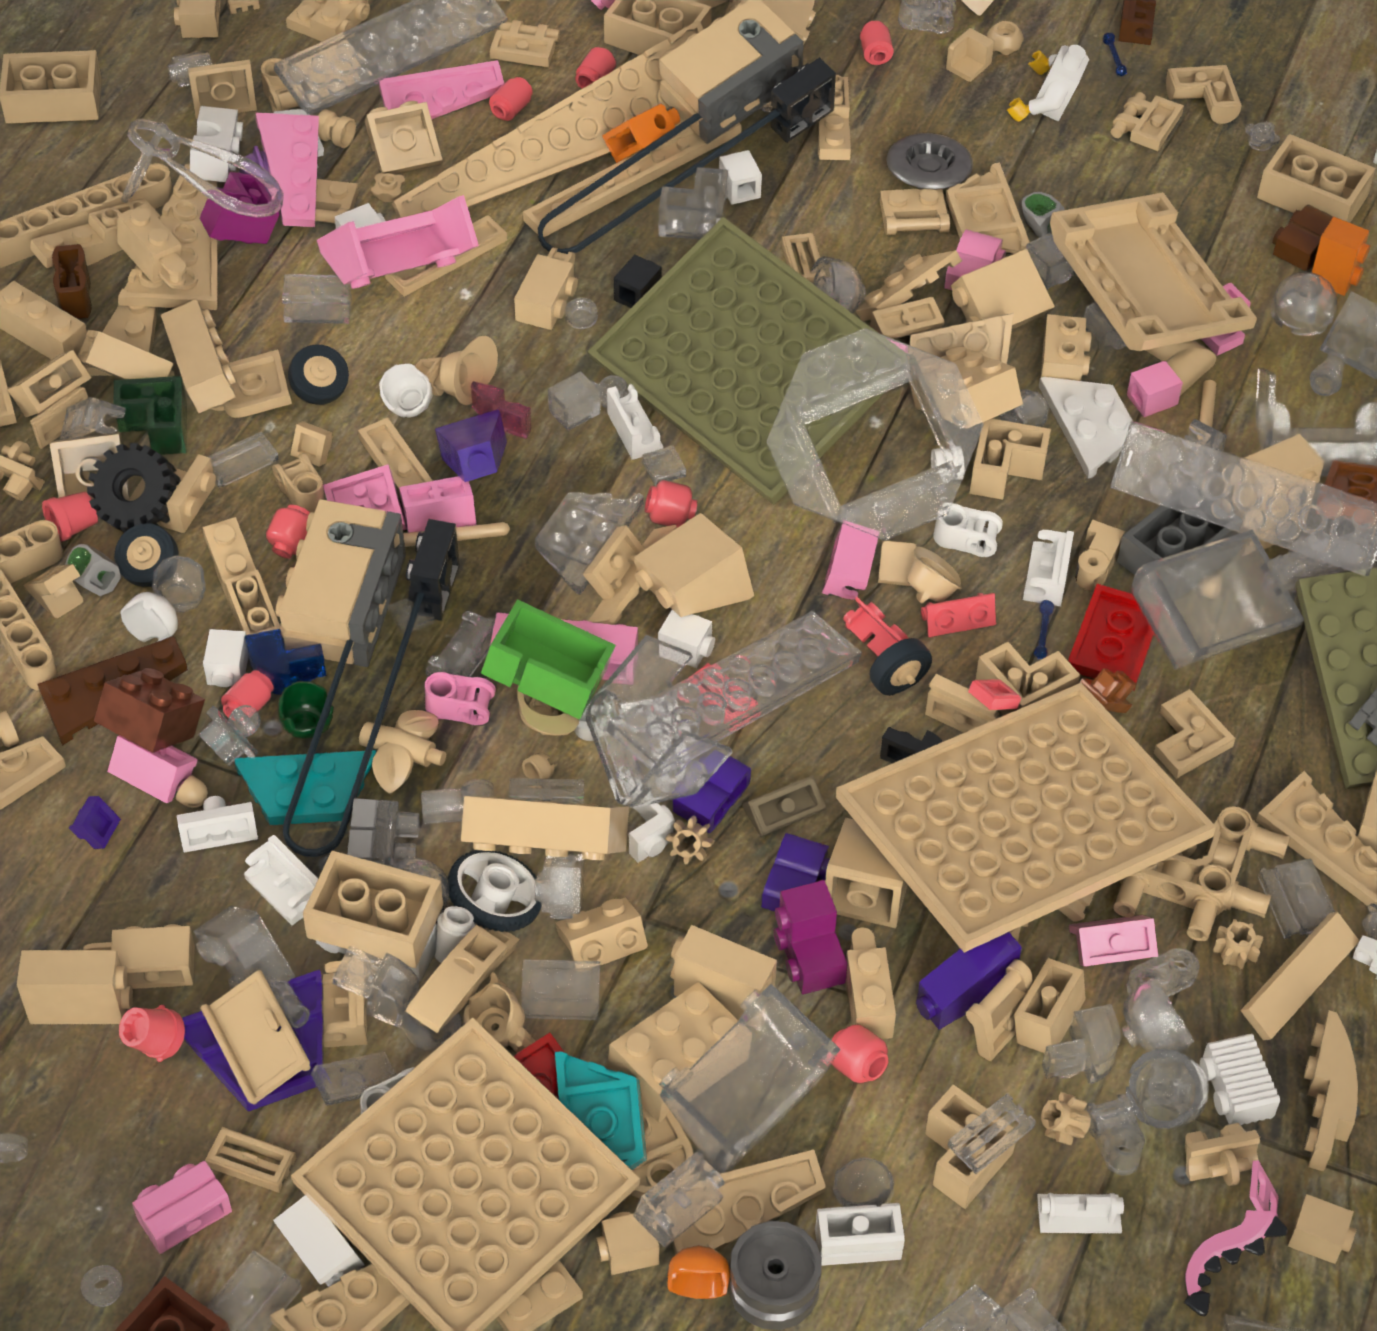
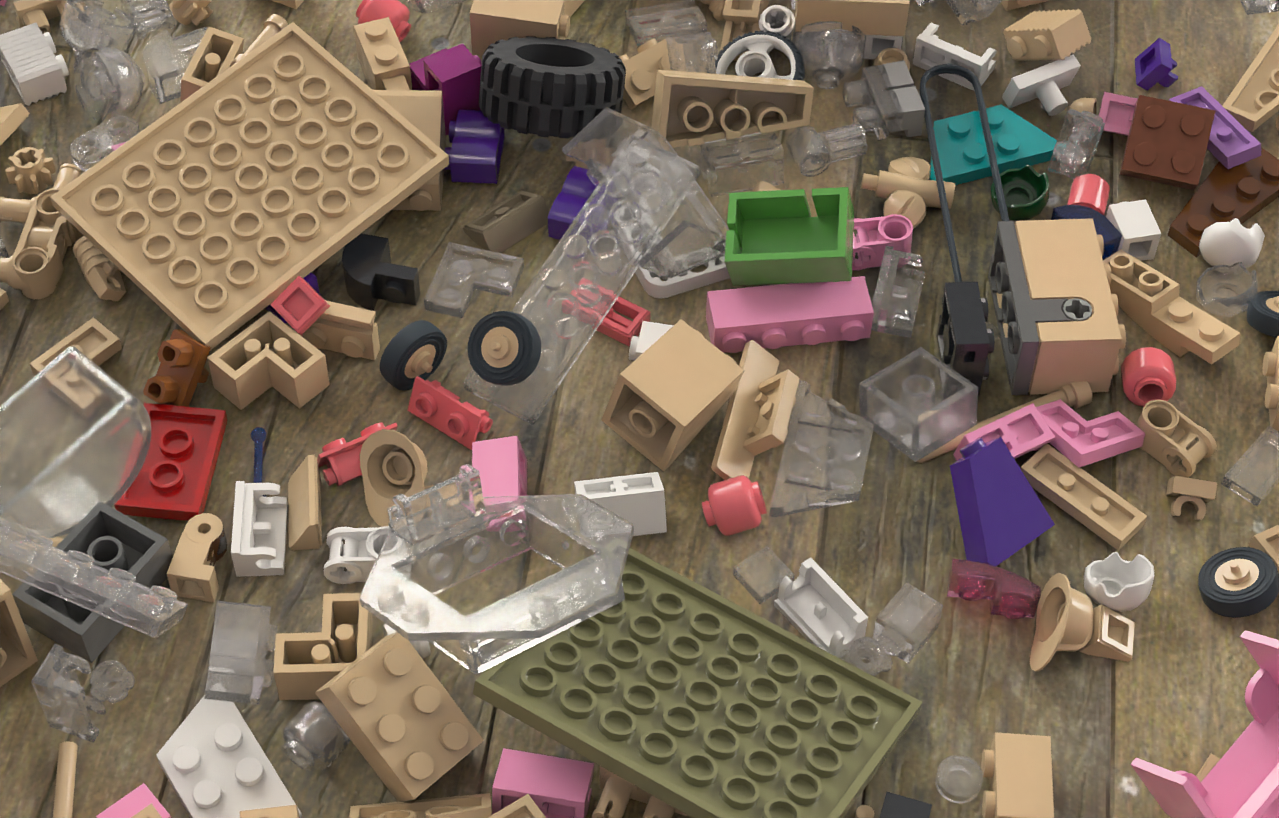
camera: 165 degrees right, 0 degrees up
none -> clear brick [204,600,278,705]
none -> tan slope [288,454,322,551]
none -> clear plate [424,242,524,318]
none -> black wheel [467,311,542,386]
none -> black tyre [479,36,626,139]
none -> white hinge [574,472,667,542]
none -> clear brick [859,347,978,462]
none -> tan brick [1003,9,1091,61]
none -> medium lavender plate [1169,86,1261,169]

